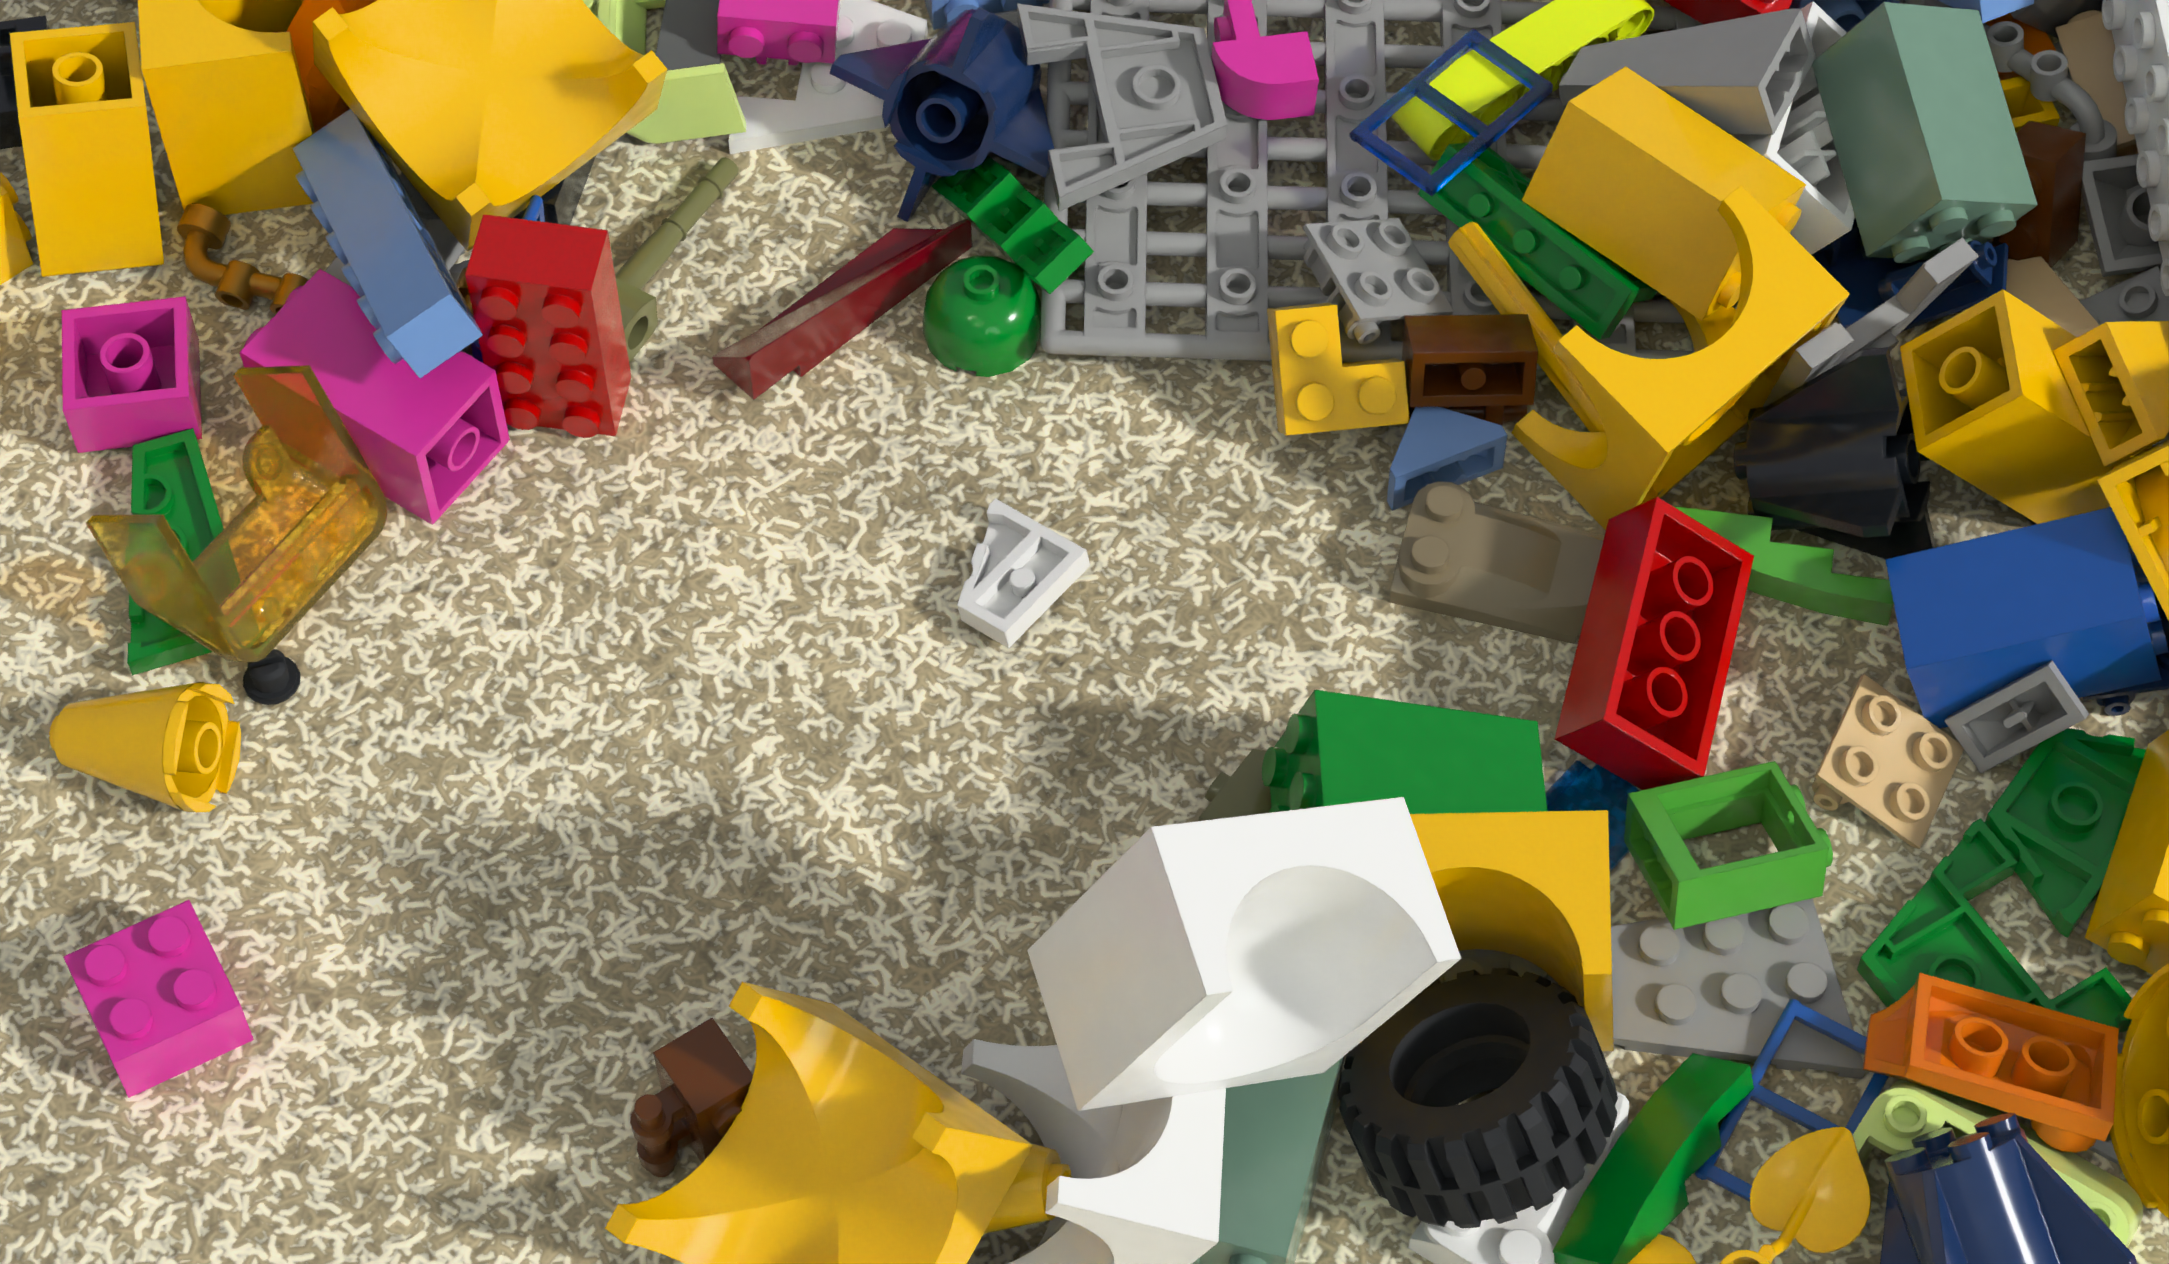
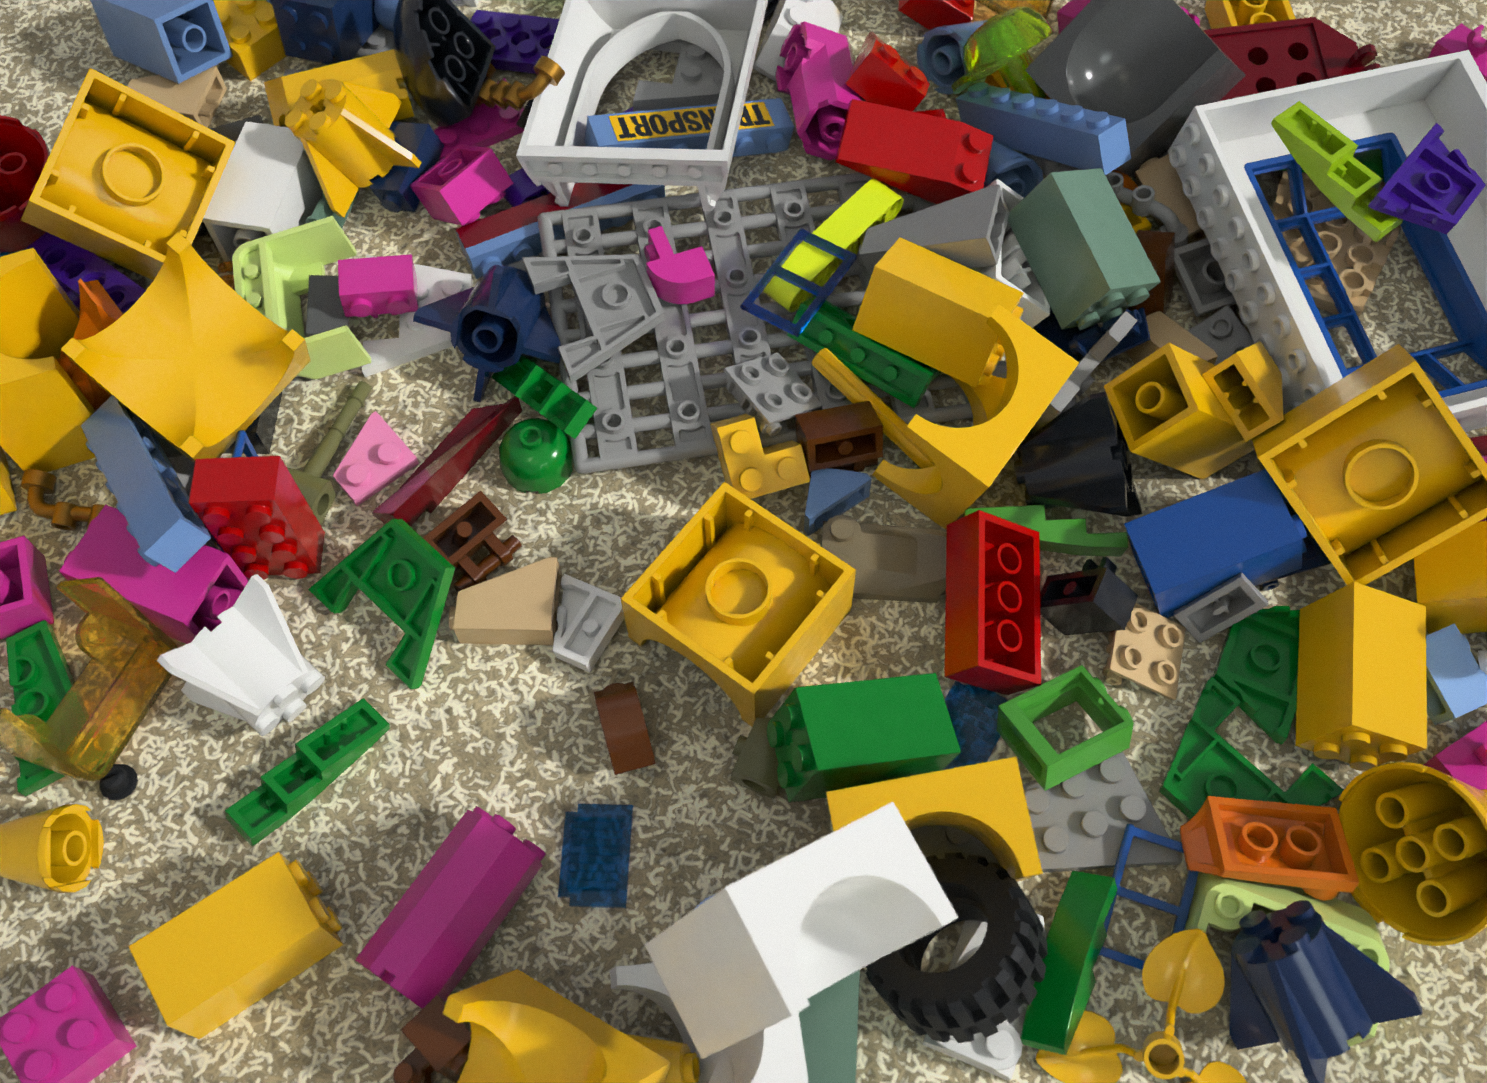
camera: 10 degrees left, 5 degrees up
none -> yellow brick [128,852,343,1040]
none -> white brick [157,574,325,736]
none -> green slope [225,698,390,847]
none -> green wing [308,519,455,689]
none -> bright pink wing [333,411,419,506]
none -> dark pink brick [355,806,546,1009]
none -> reddish brown brick [423,491,522,592]
none -> tan slope [449,557,562,645]
none -> window [558,804,633,908]
none -> reddish brown brick [594,681,656,775]
none -> yellow piece [620,482,856,727]
none -> black brick [1040,556,1138,635]

